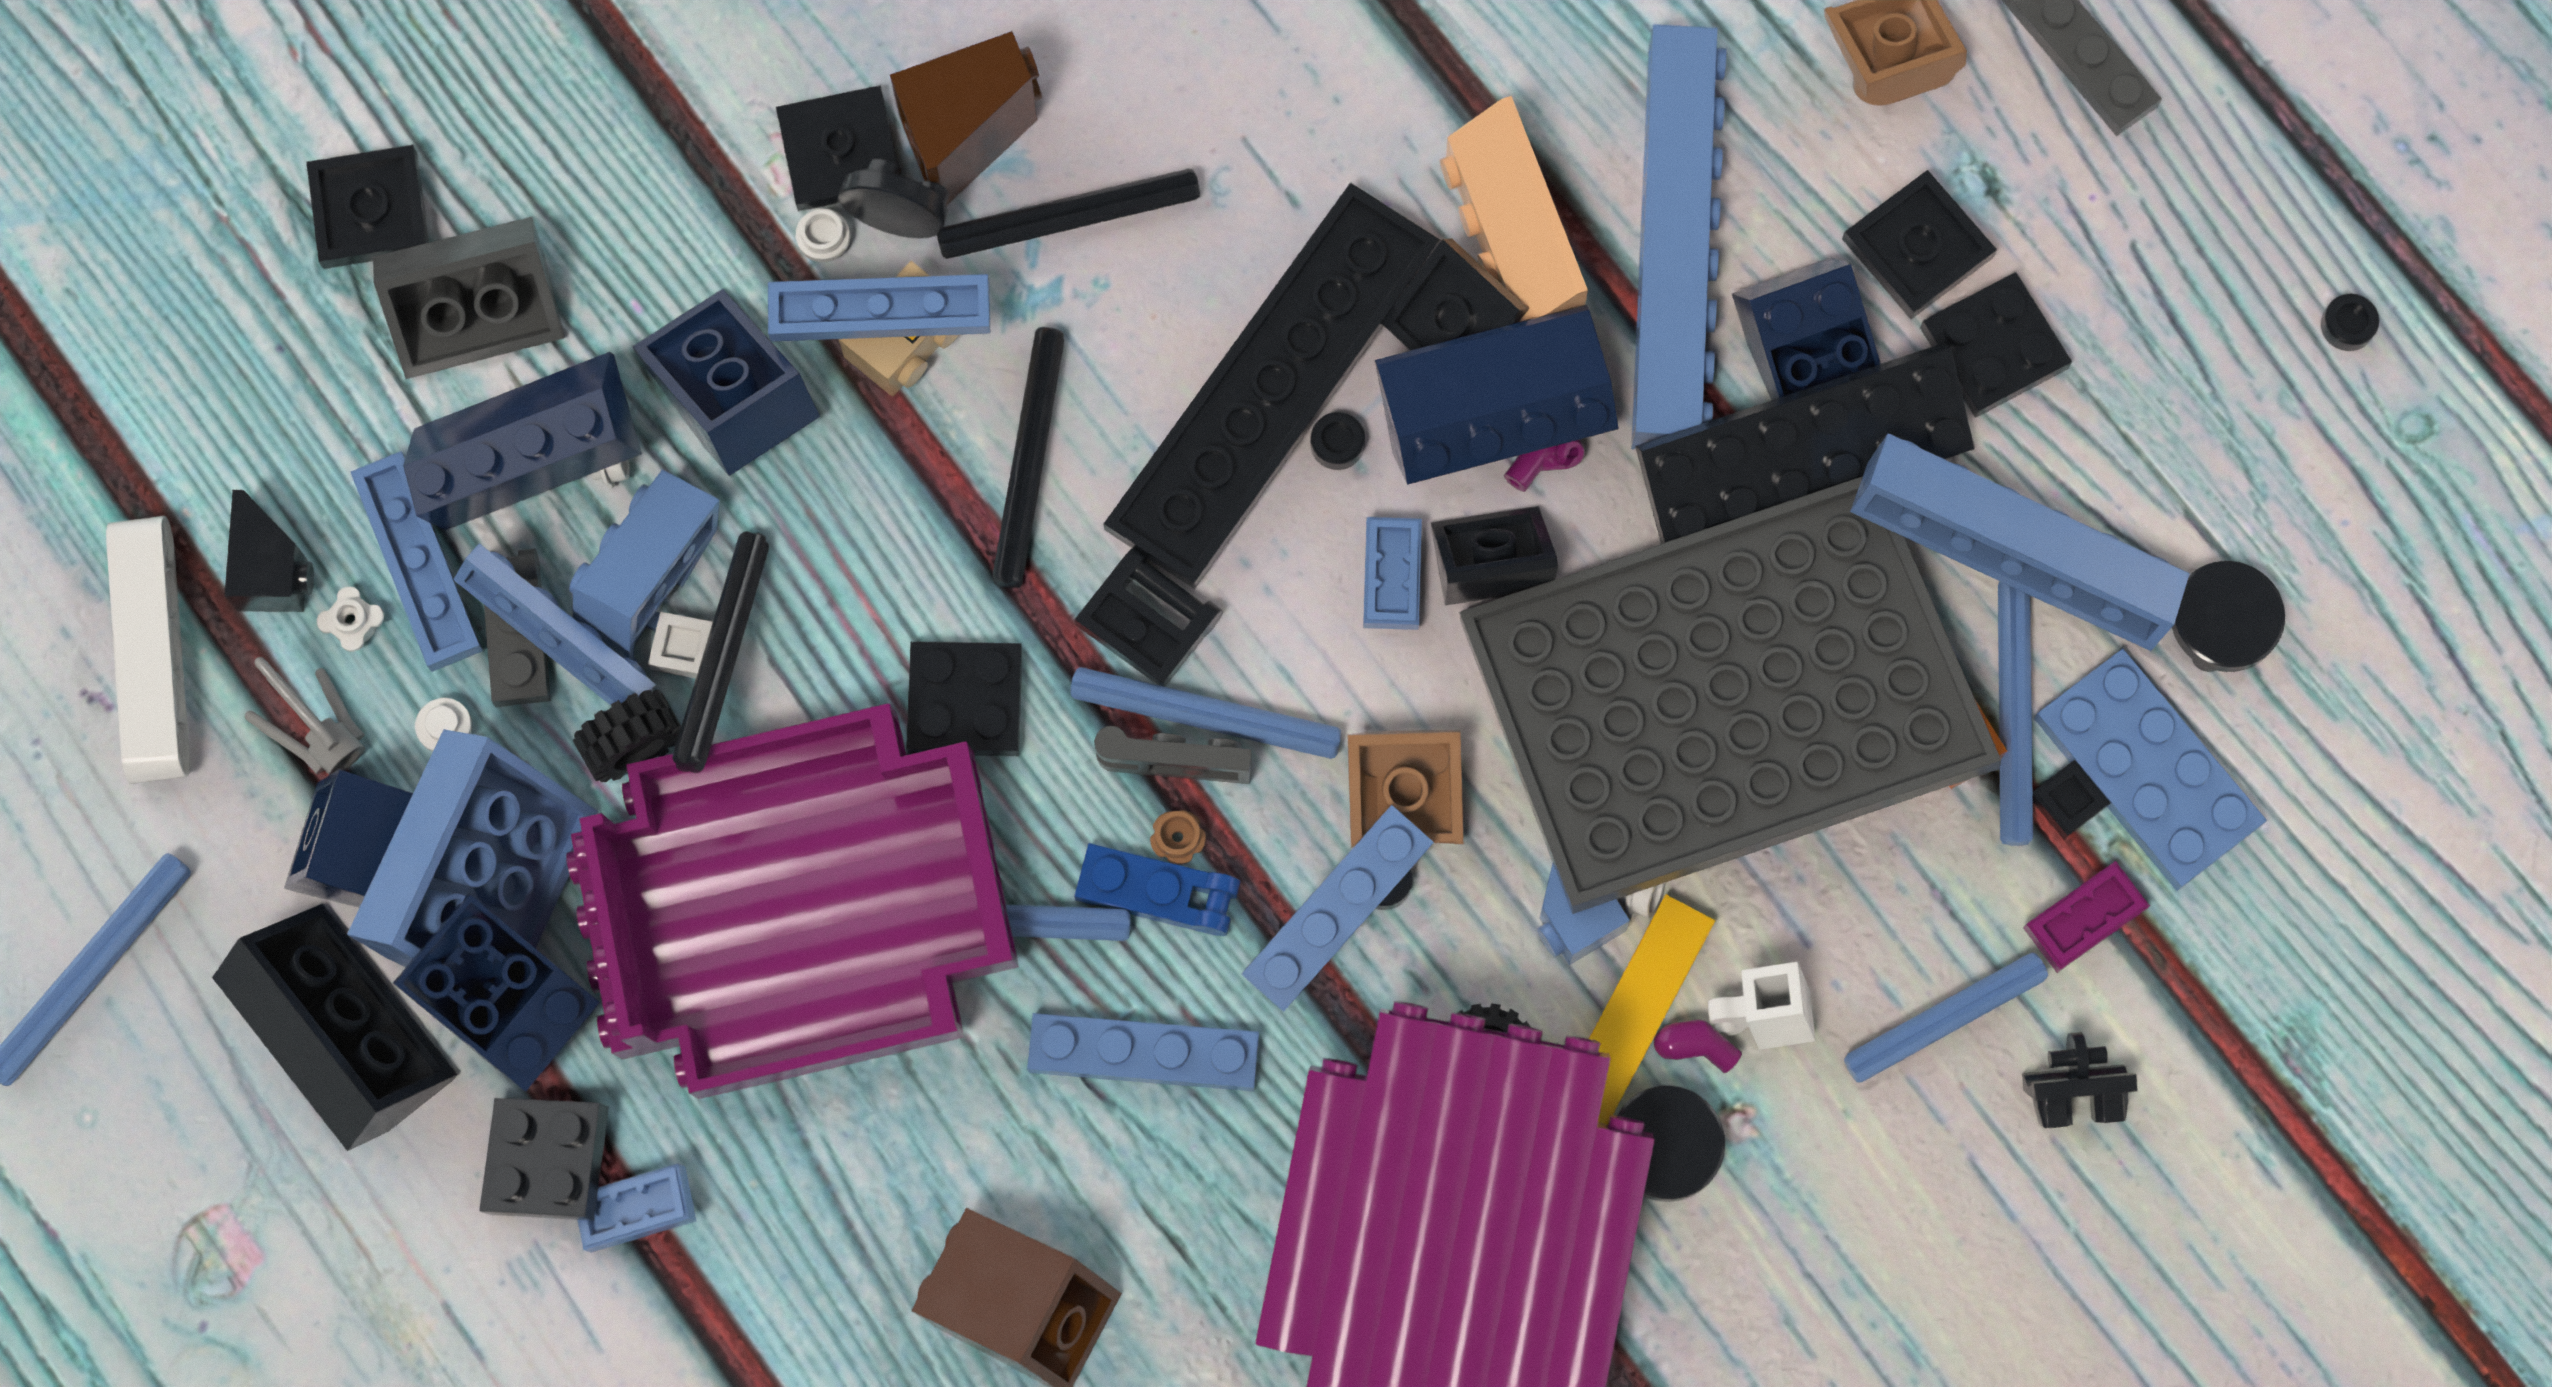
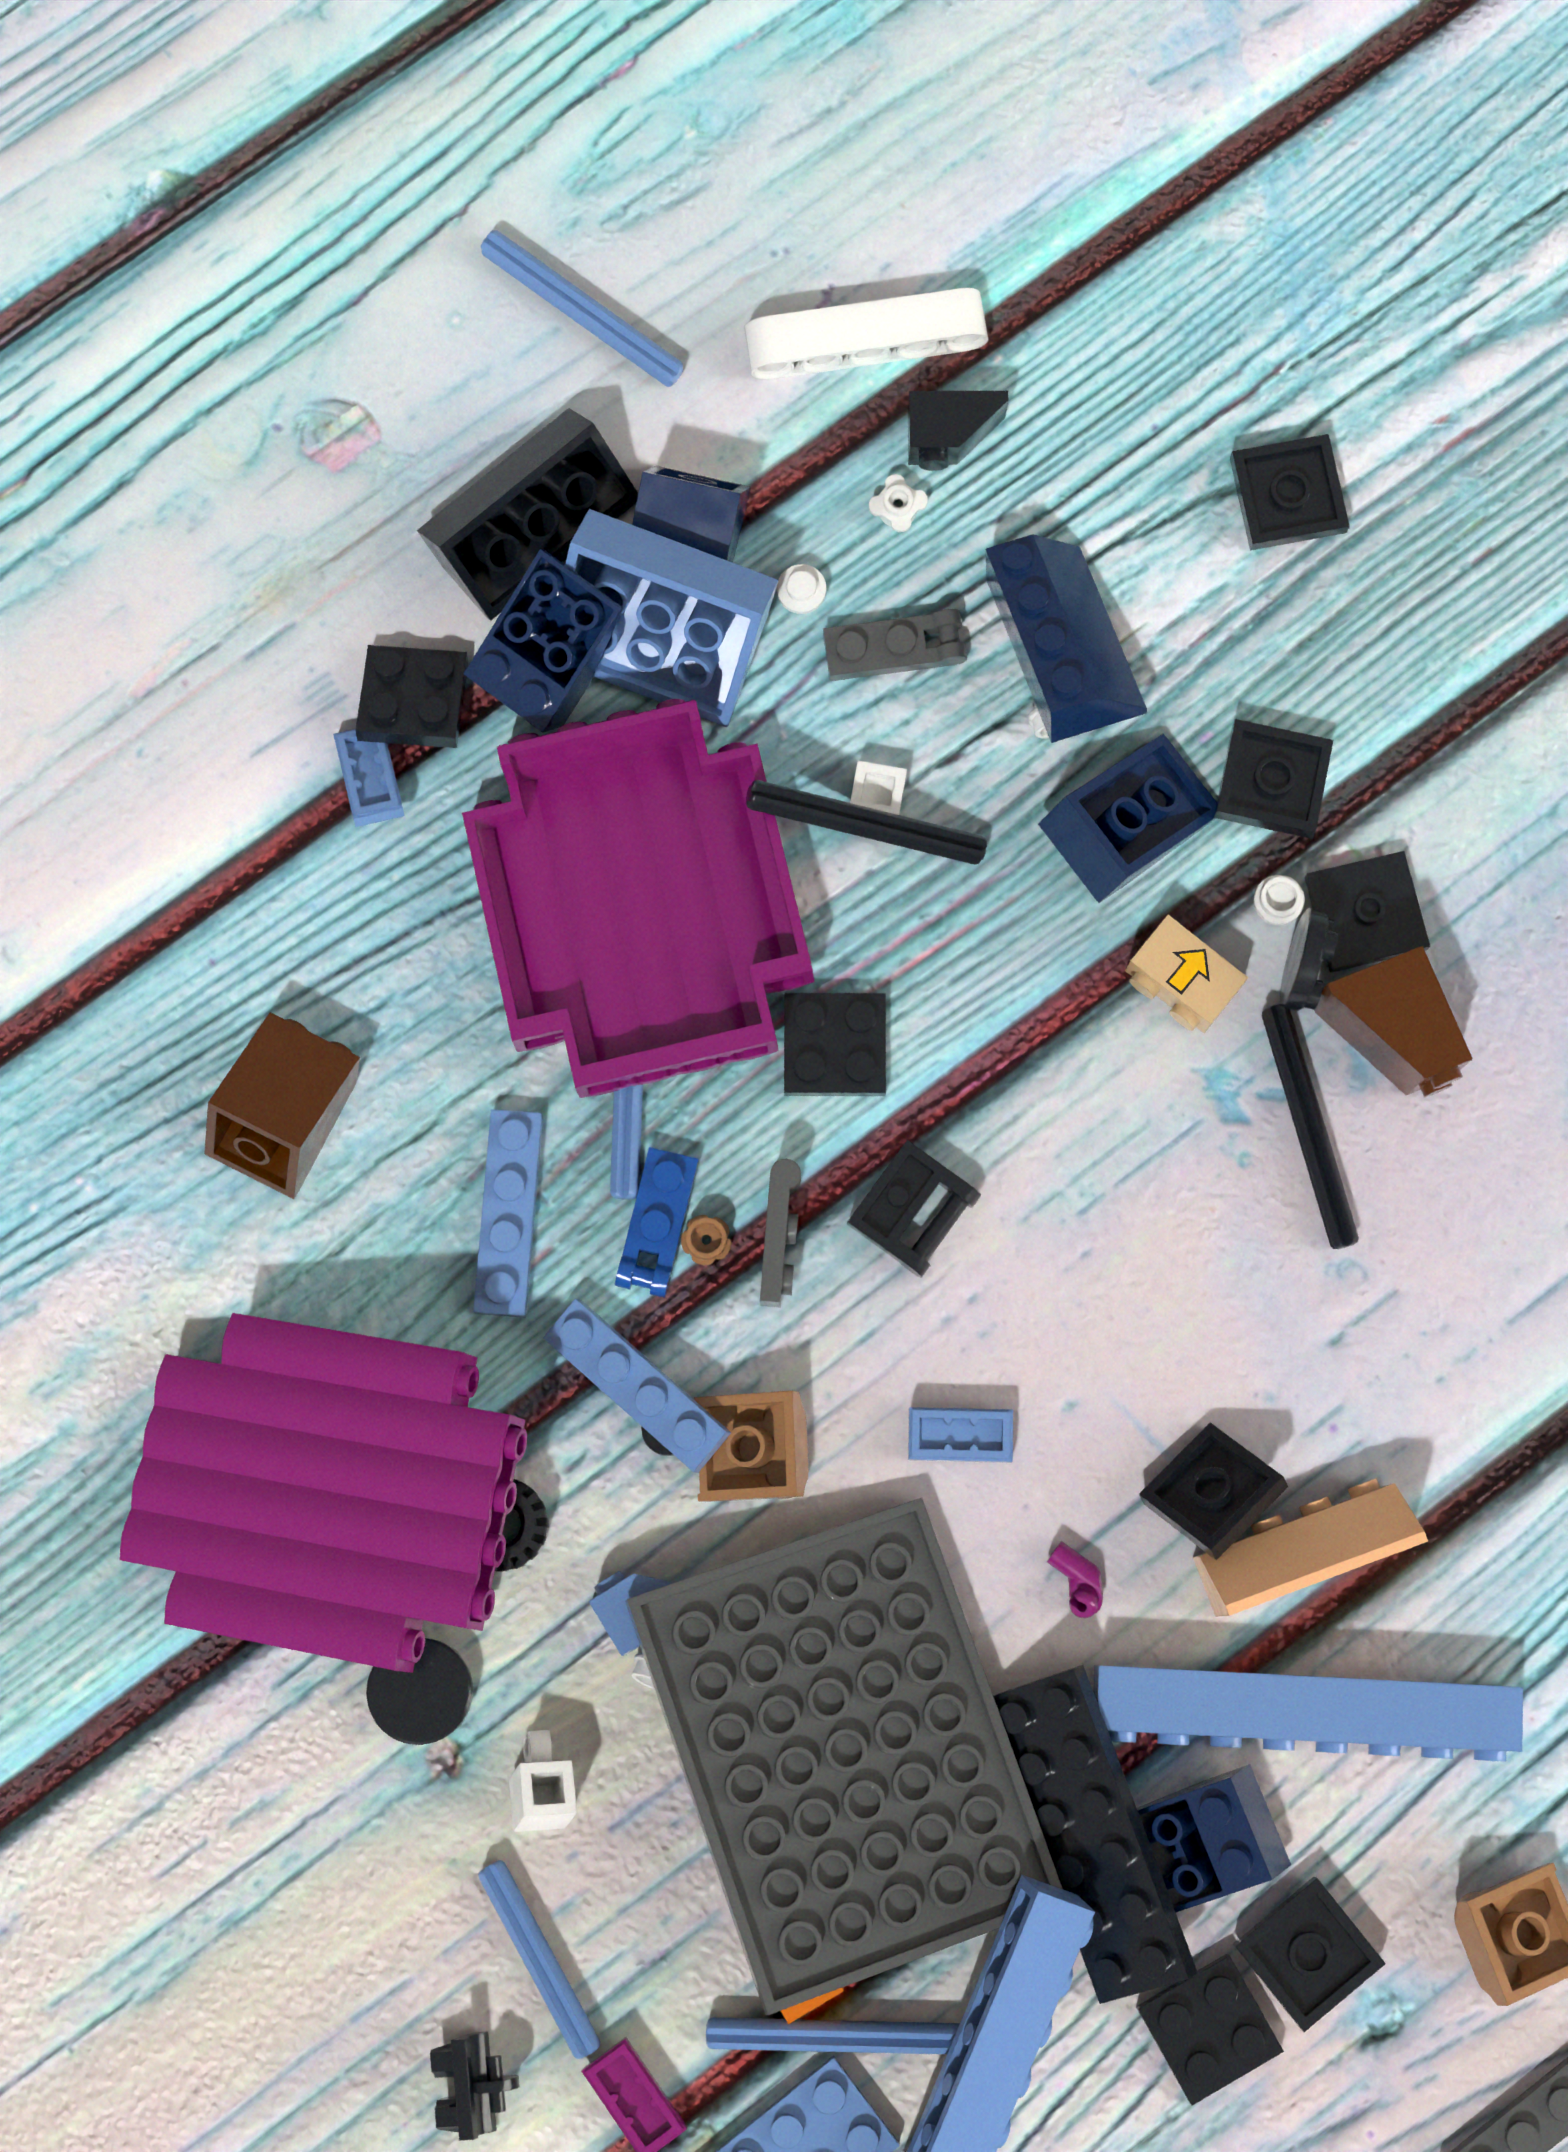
camera: 90 degrees right, 5 degrees up
light grey plant [245,657,365,775] -> none
medium blue plate [350,451,483,672] -> none
dark grey slope [373,217,564,379] -> none
medium blue plate [453,543,656,705] -> none
medium blue wedge [569,469,719,662] -> none
black tyre [573,689,681,783] -> none
medium blue plate [768,274,991,341] -> none
black axle [992,327,1064,589] -> none
medium blue axle [1070,667,1342,759] -> none
black plate [1103,183,1440,589] -> none
black tile [1310,412,1365,470] -> none
dark blue slope [1375,305,1619,485] -> none
black slope [1431,506,1558,606] -> none
yellow tile [1589,894,1716,1124] -> none
magenta arm [1654,1019,1742,1073] -> none
black tile [2033,760,2110,840] -> none
none -> black plate [1214,719,1334,839]

